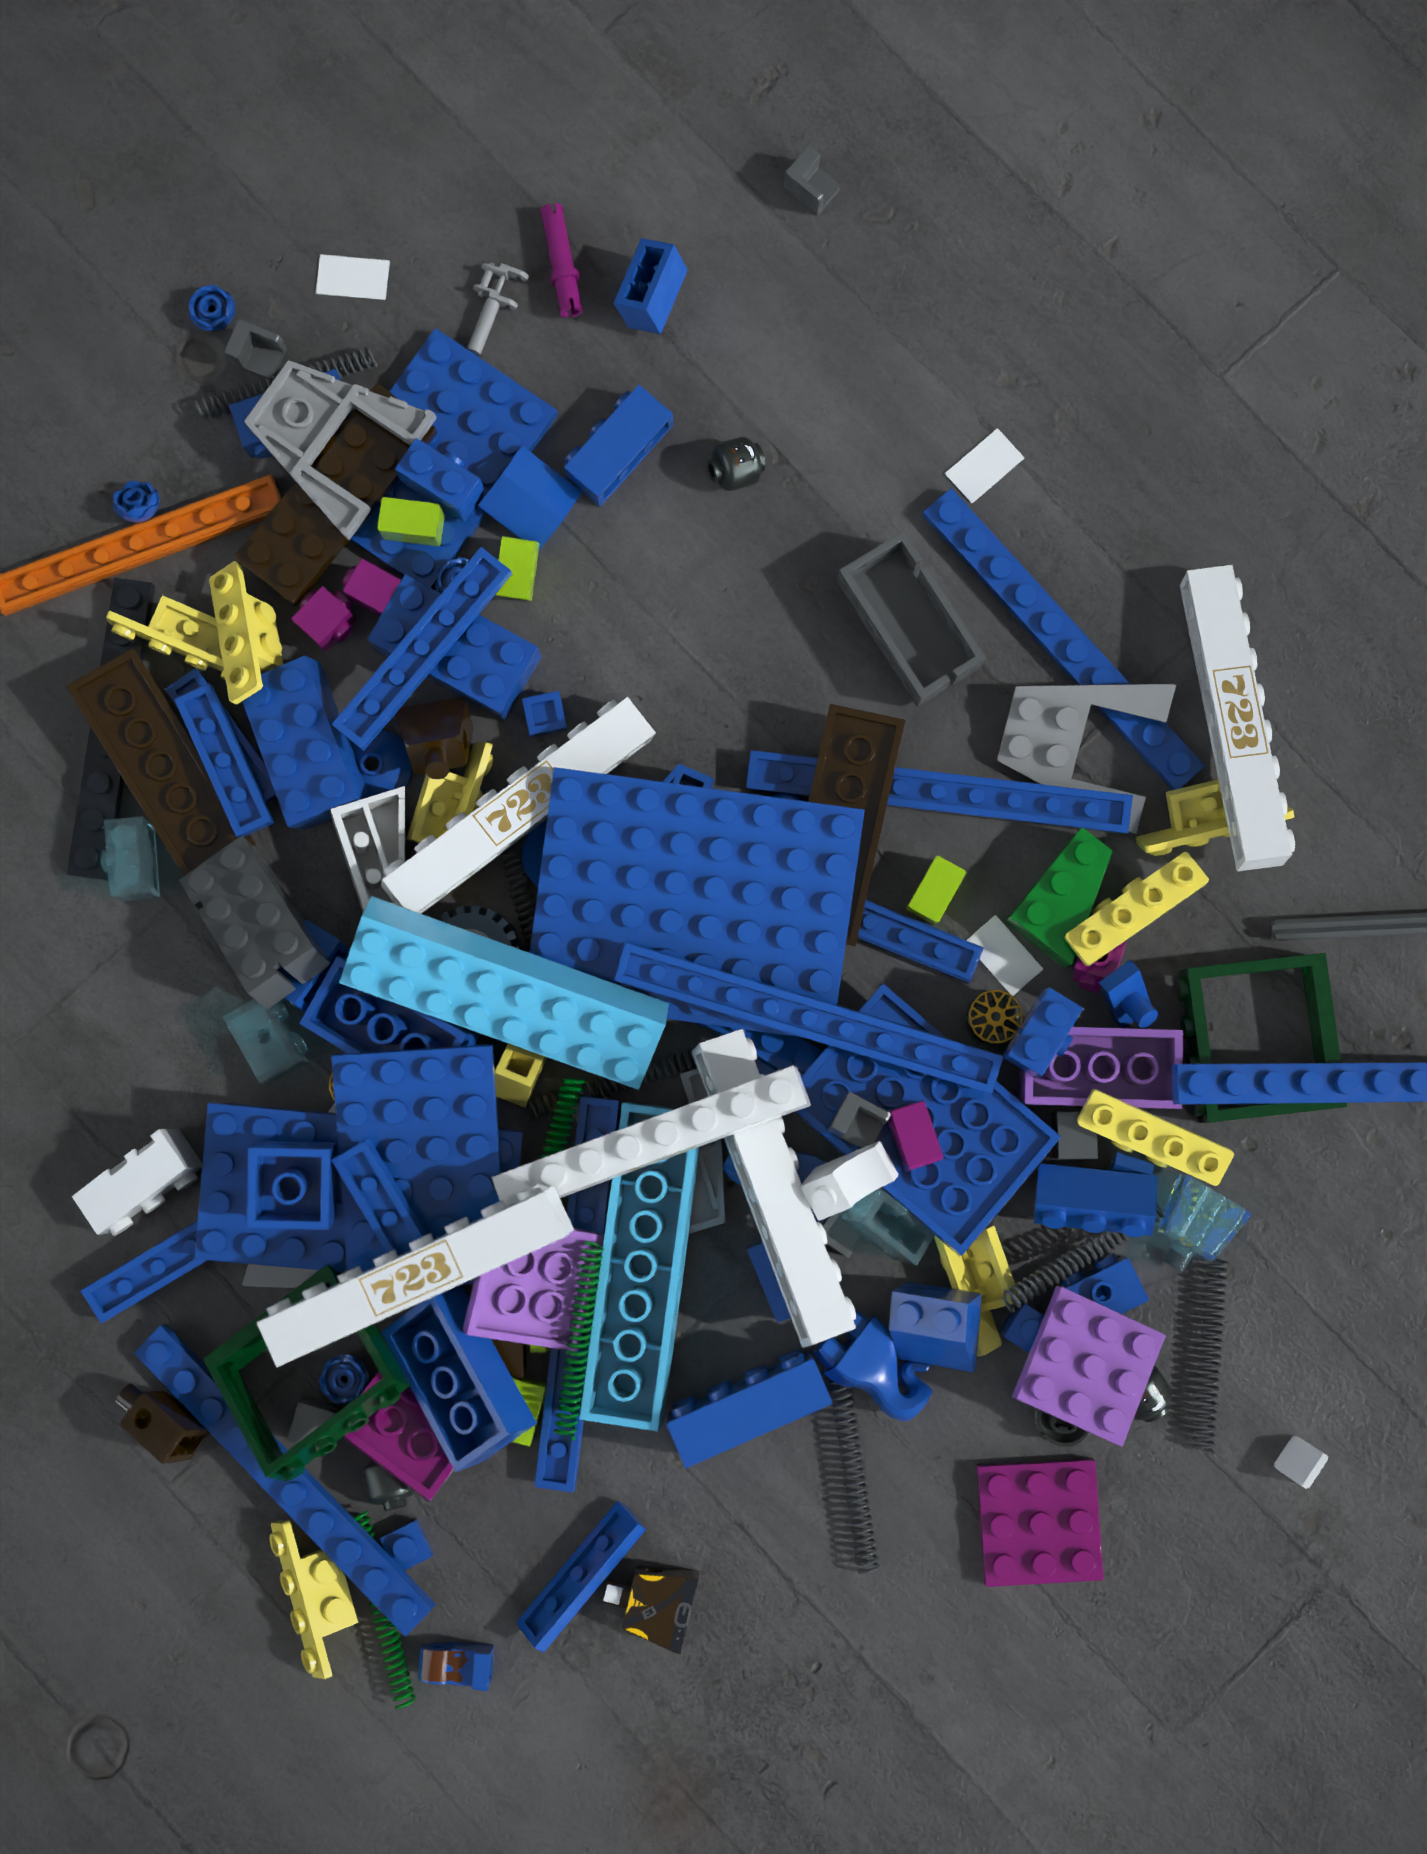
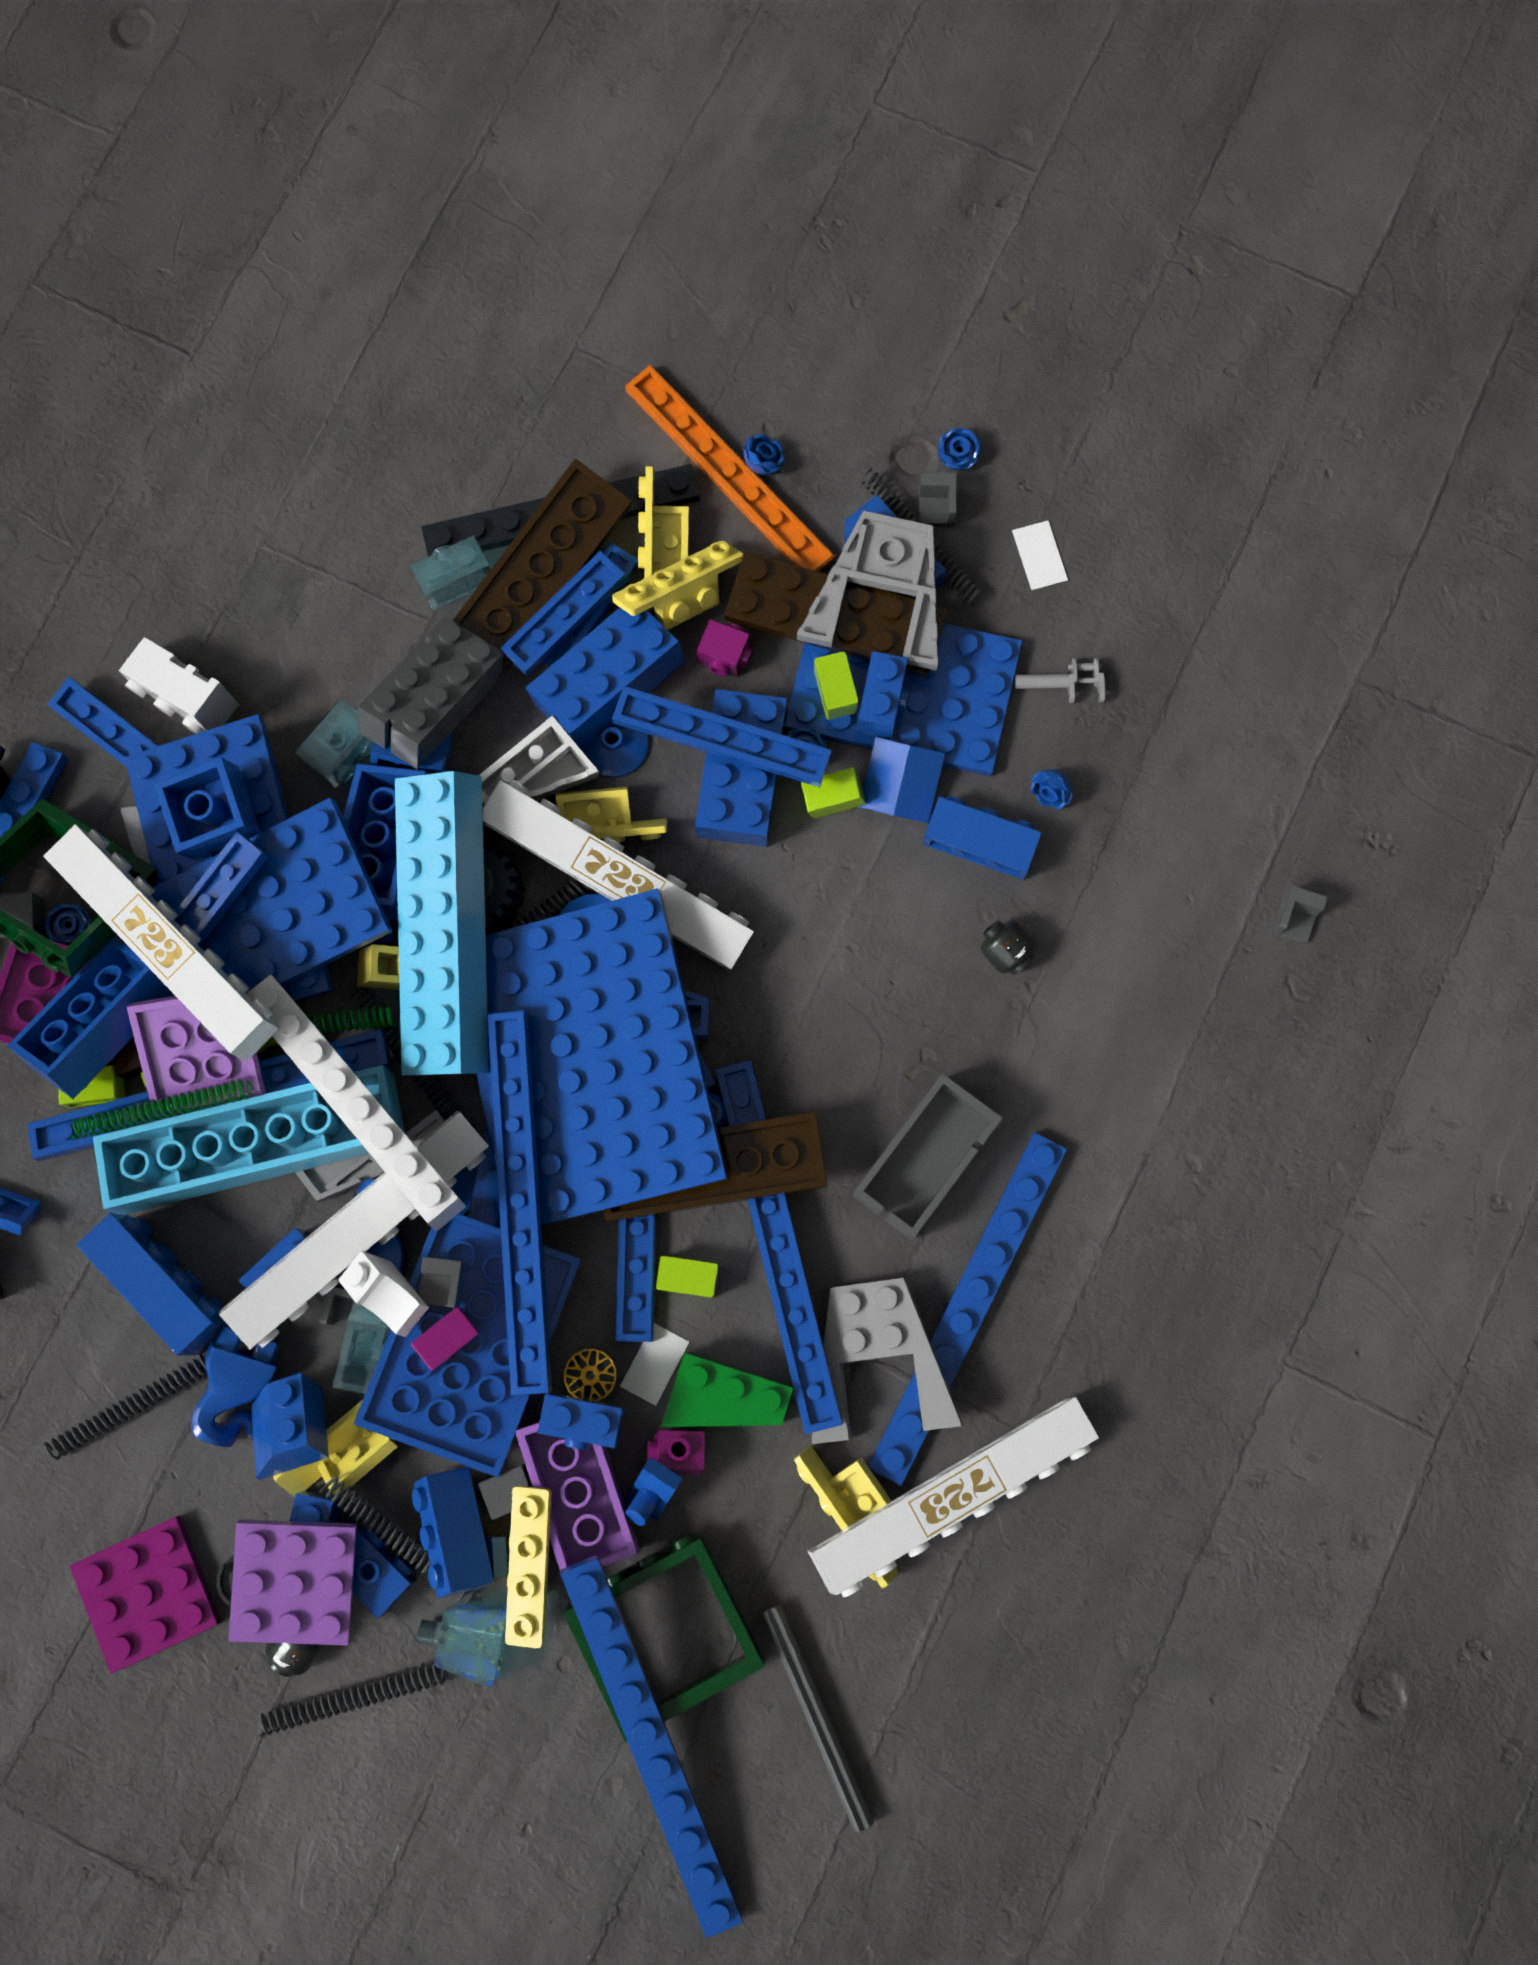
camera: 70 degrees right, 5 degrees down
magenta brick [343,558,401,617] -> none
dark brown torso [395,696,473,780] -> none
blue plate [522,691,568,738] -> none
magenta pin [540,203,583,318] -> none
blue brick [613,238,688,334] -> none
white sticker [945,428,1024,503] -> none
light yellow bracket [1065,852,1209,966] -> none
white slope [1274,1436,1328,1489] -> none
none -> blue plate [1030,769,1073,810]

